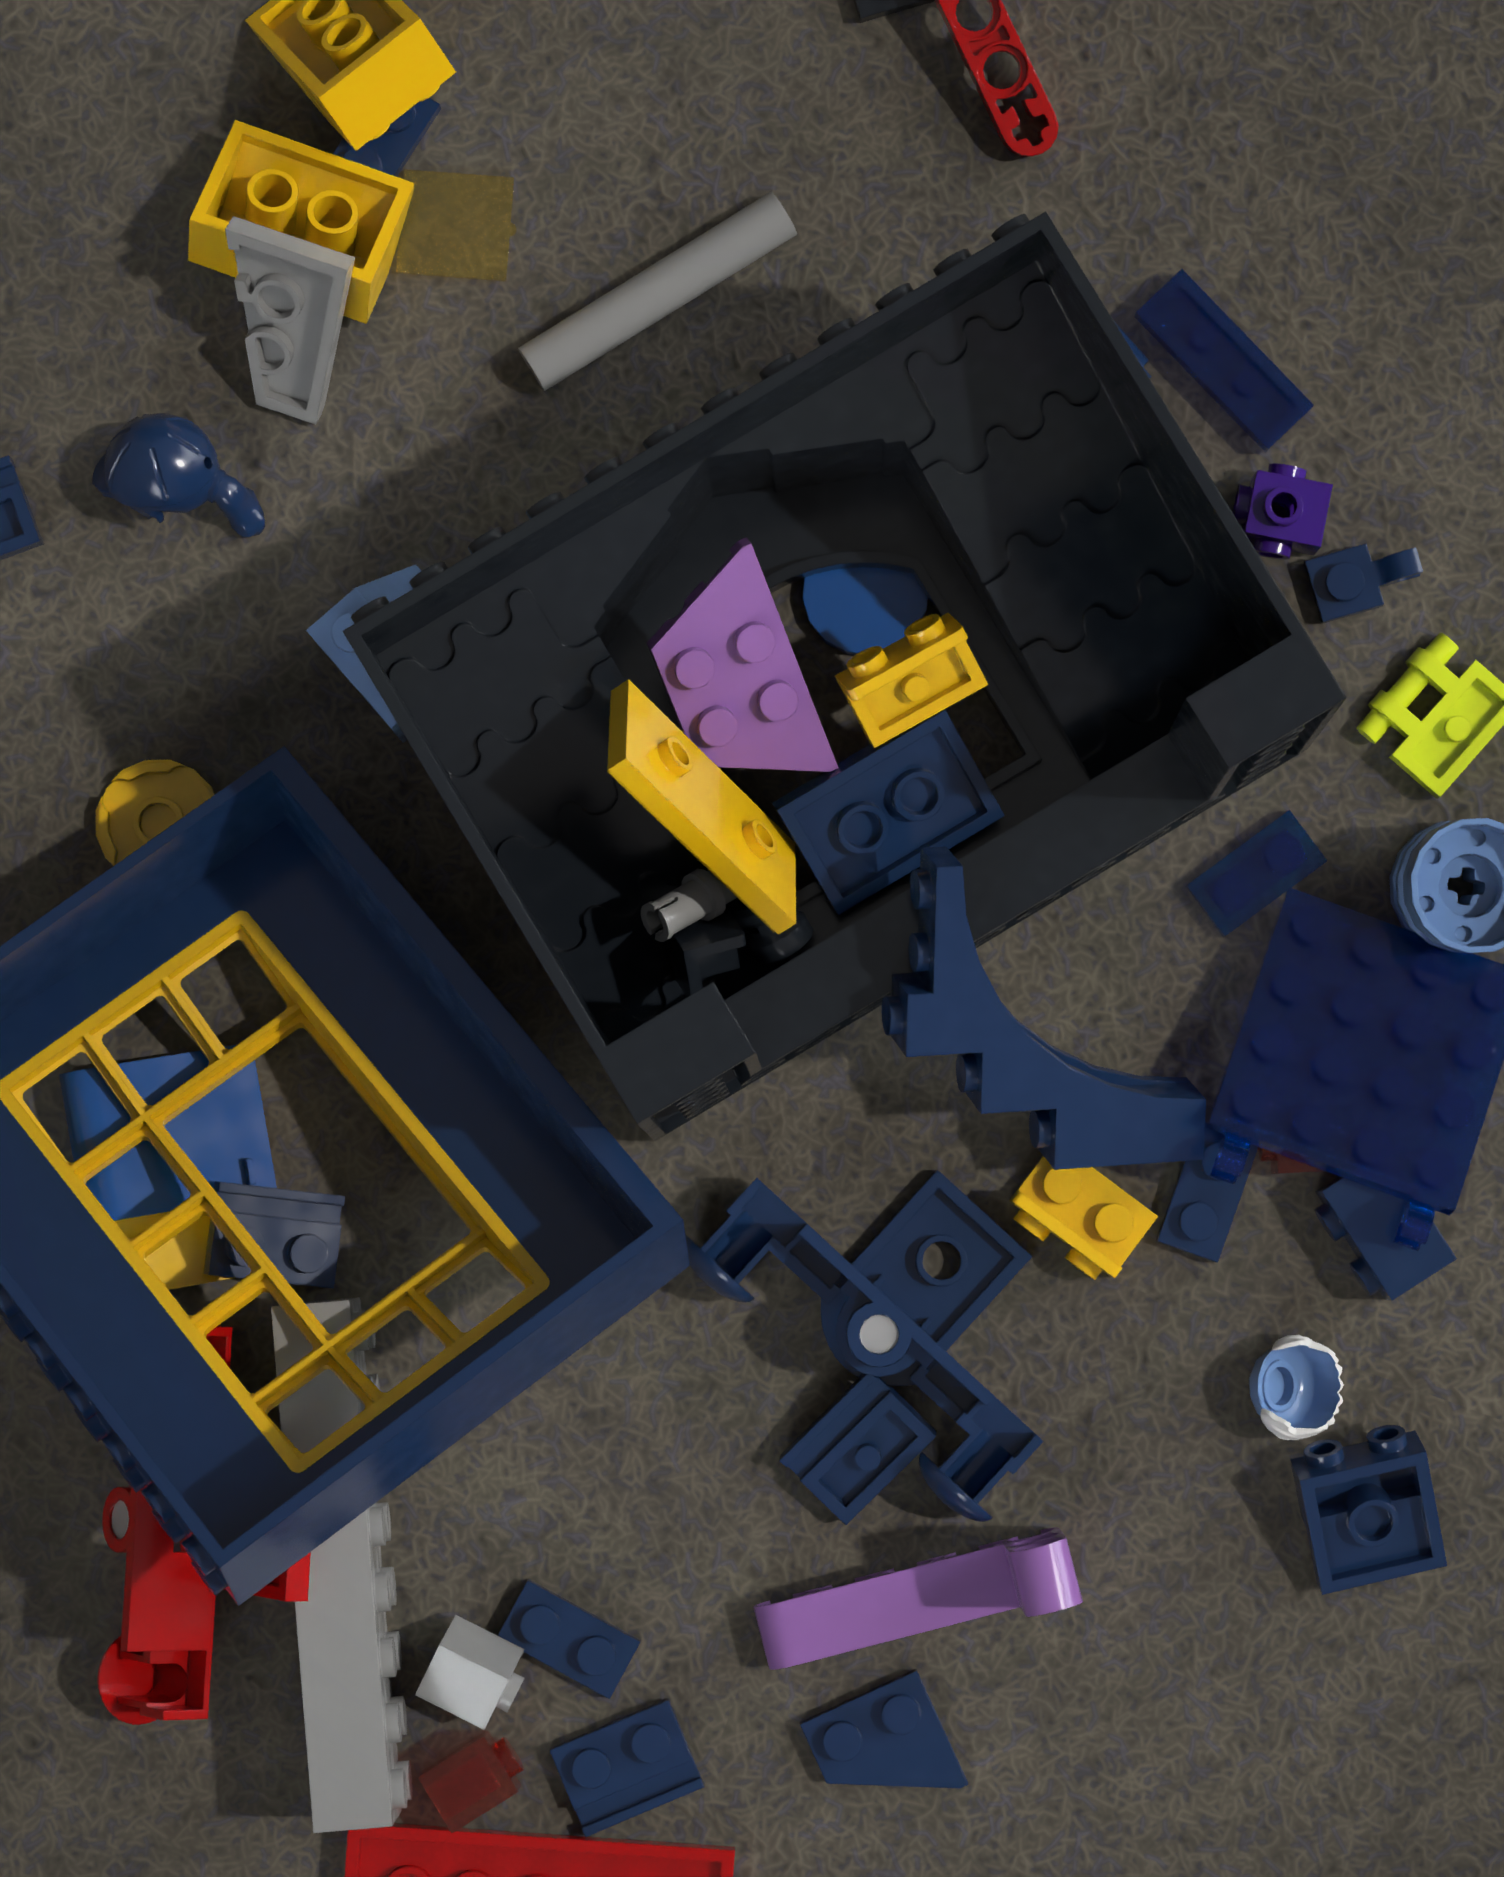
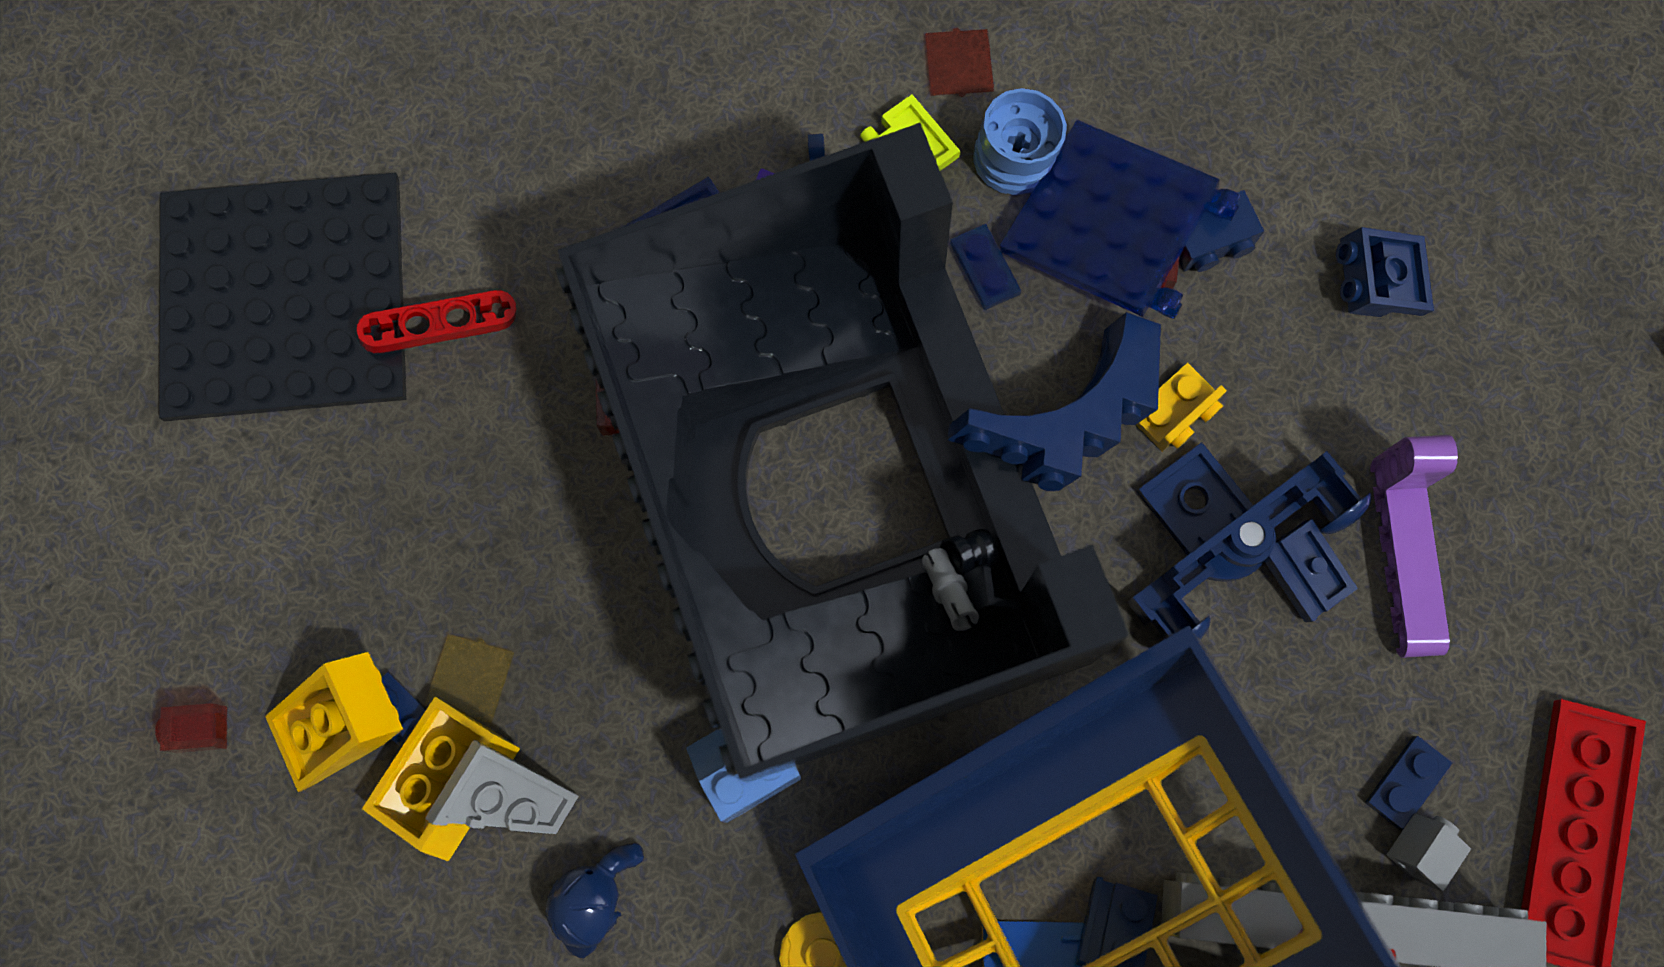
camera: 85 degrees left, 10 degrees down
clear red brick [418,1730,524,1833] -> none
light grey piece [518,192,797,391] -> none
dark blue plate [550,1698,705,1837] -> none
yellow plate [607,679,796,935] -> none
medium lavender wing [647,537,838,772] -> none
dark blue plate [772,709,1005,915] -> none
dark blue wing [800,1669,969,1788] -> none
blue tile [802,567,928,655] -> none
yellow bracket [835,612,988,748] -> none
dark blue plate [1156,1122,1260,1262] -> none
medium blue hair [1249,1335,1344,1440] -> none

